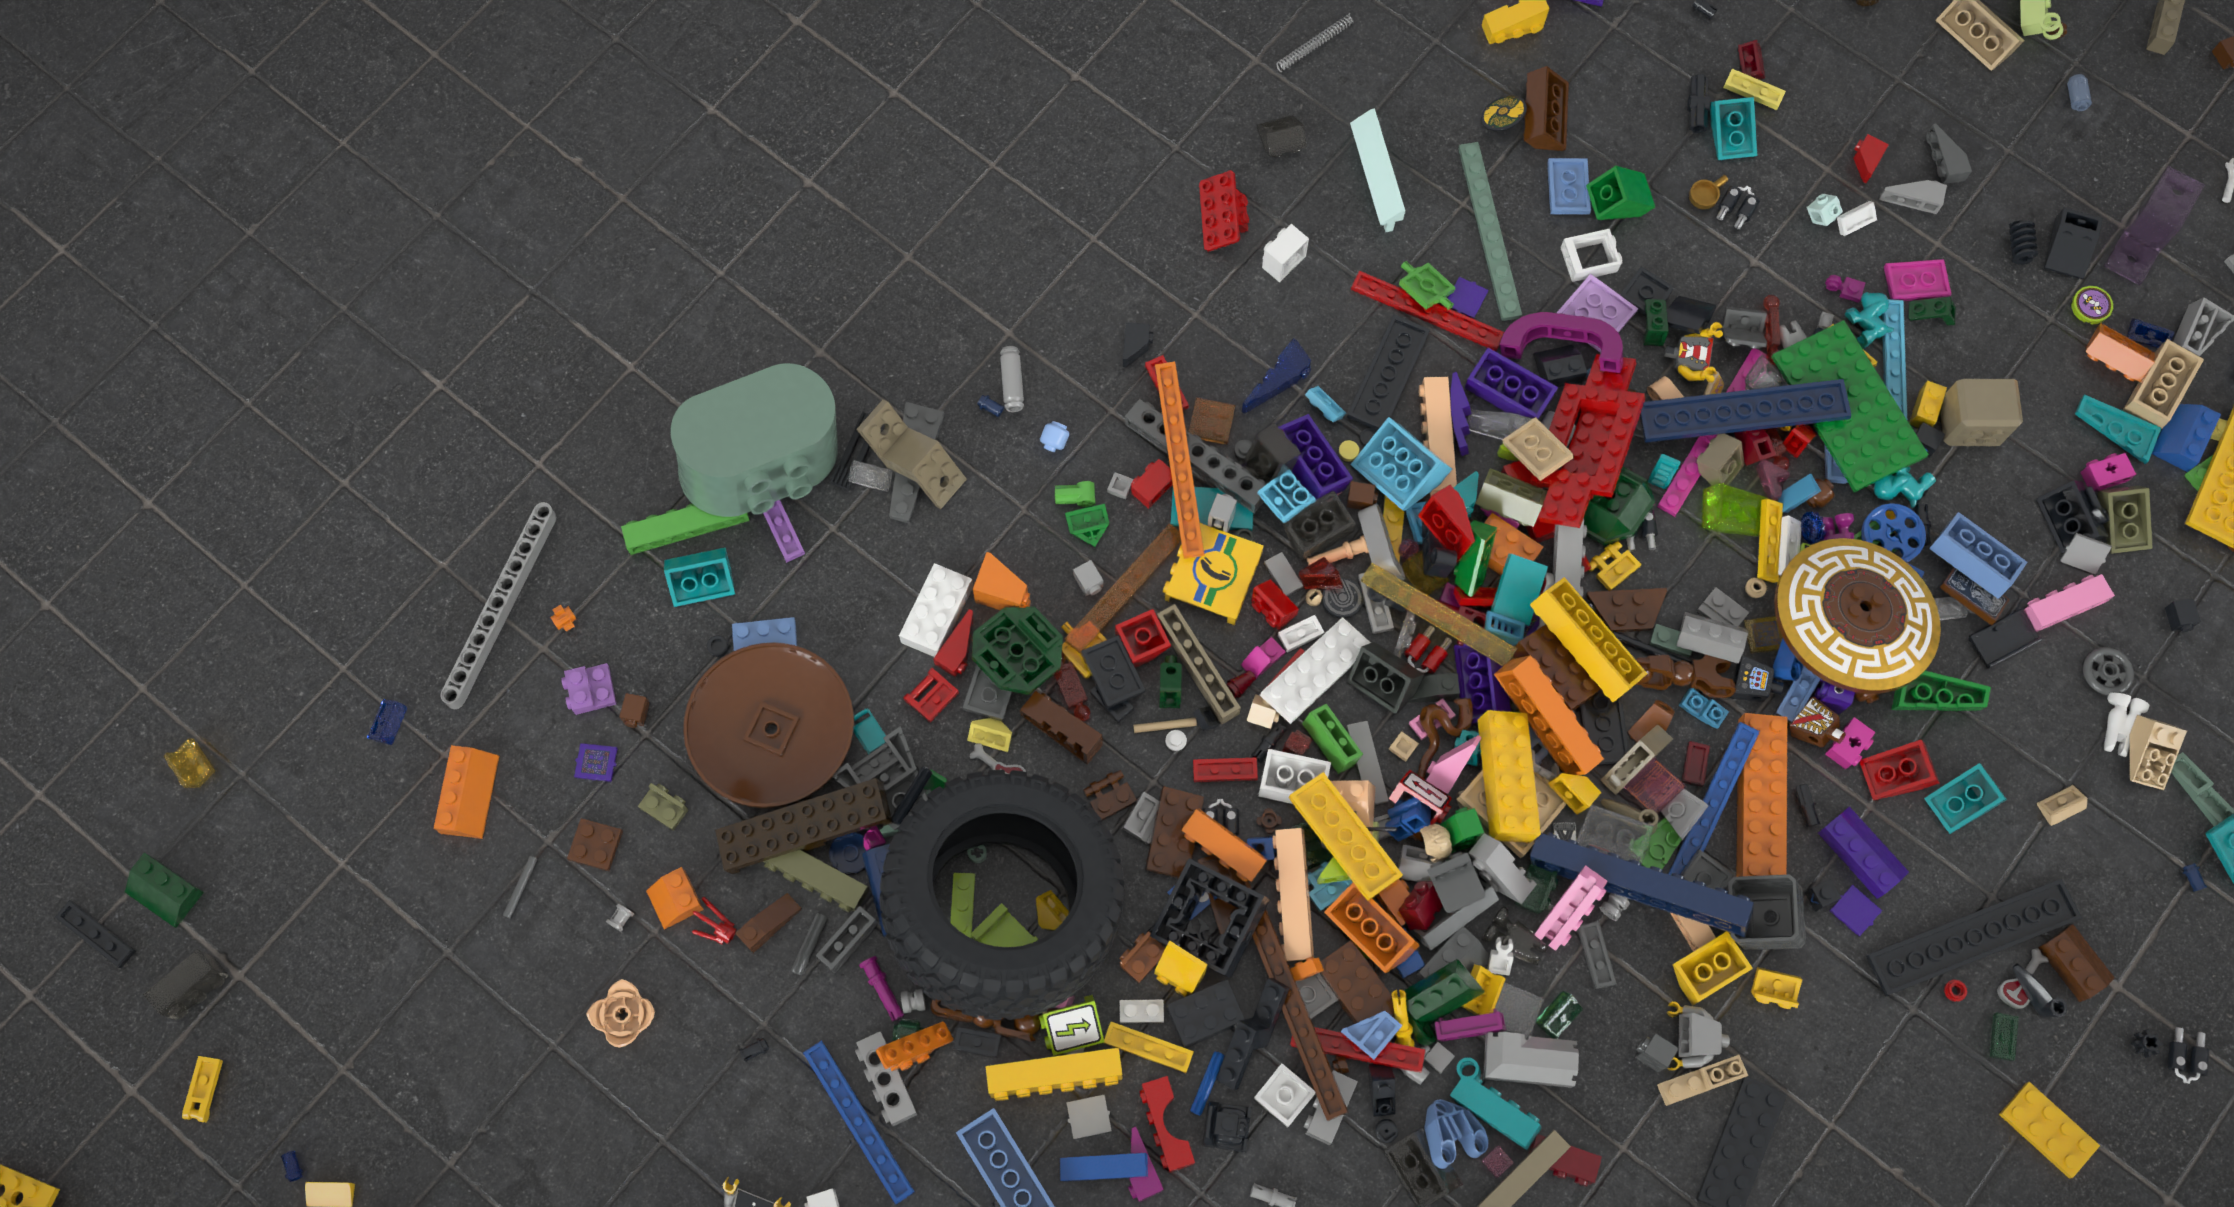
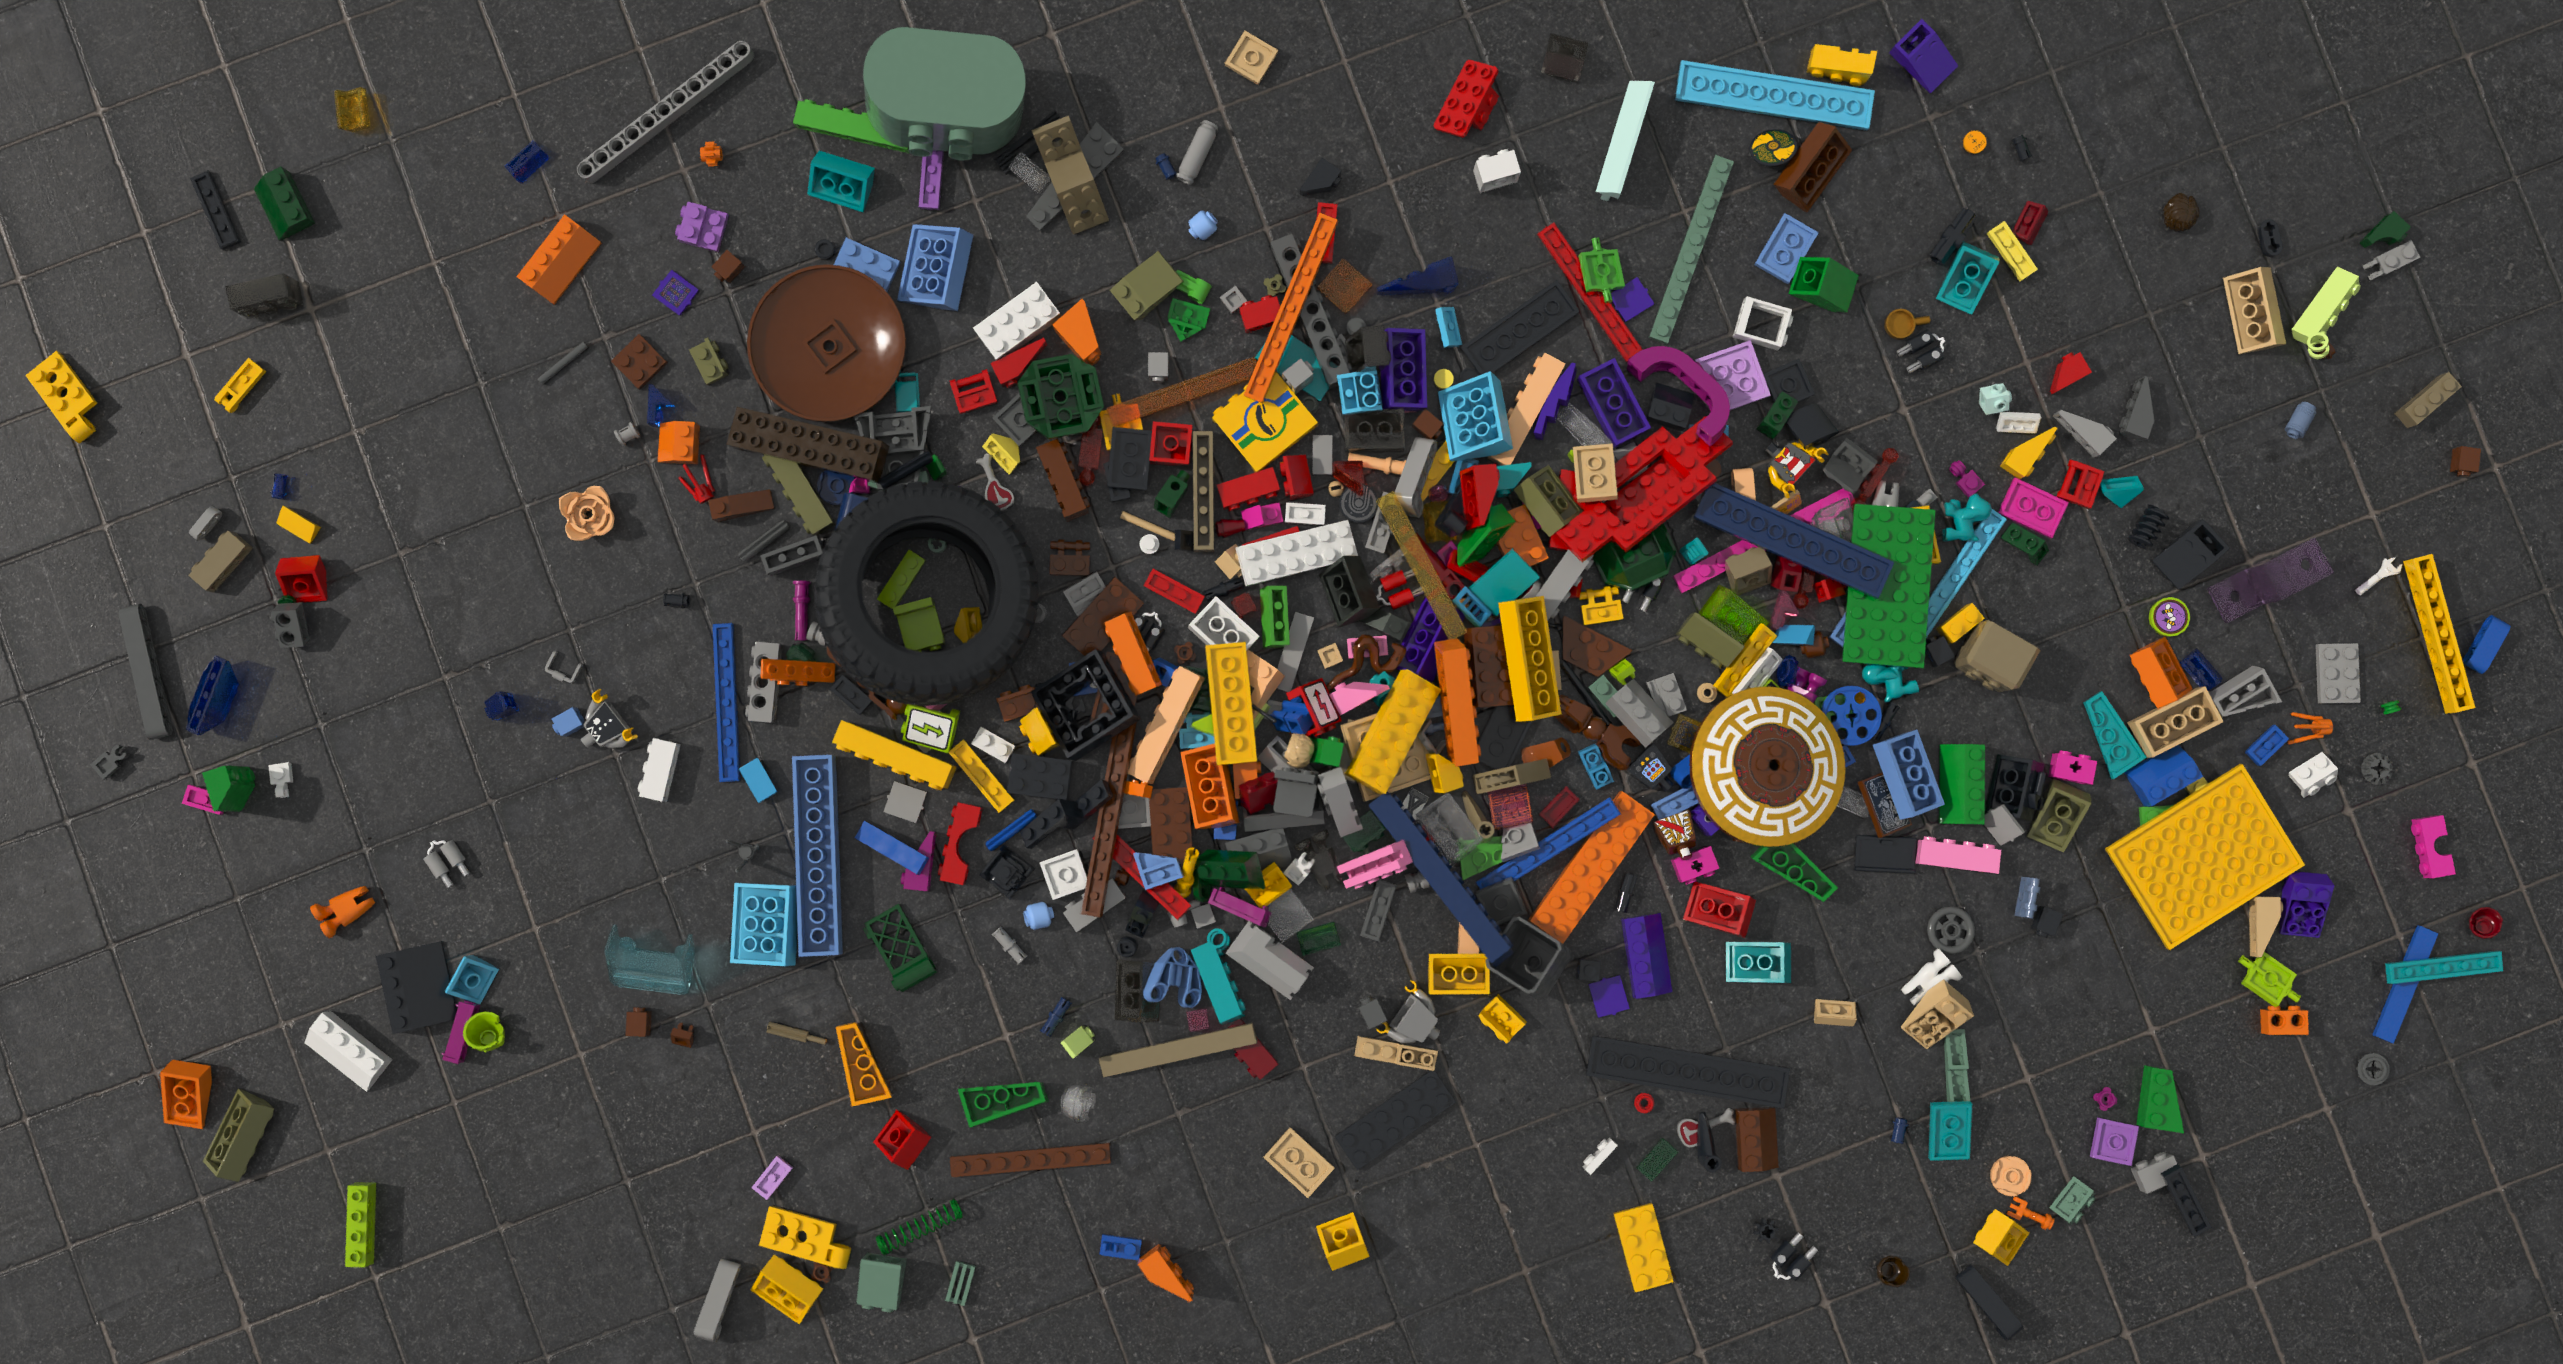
camera: 30 degrees right, 15 degrees up
none -> light grey piece [545,651,583,683]
none -> clear blue slope [647,384,676,427]
none -> dark azure slope [739,758,777,803]
none -> medium blue slope [897,224,973,311]
none -> light blue head [1023,902,1054,930]
none -> olive slope [1110,251,1184,321]
none -> red brick [1217,467,1280,511]
none -> tan plate [1225,31,1278,85]
none -> olive plate [1264,274,1286,297]
none -> white plate [1583,1138,1618,1175]
none -> lime tile [1608,658,1636,685]
none -> medium azure plate [1675,60,1875,131]
none -> olive slope [1676,612,1745,669]
none -> green slope [1938,744,1985,824]
none -> light orange piece [1963,131,1986,154]
none -> yellow slope [2000,427,2057,479]
none -> sand blue plate [2014,877,2041,919]
none -> red plate [2056,460,2105,509]
none -> teal slope [2100,476,2144,508]

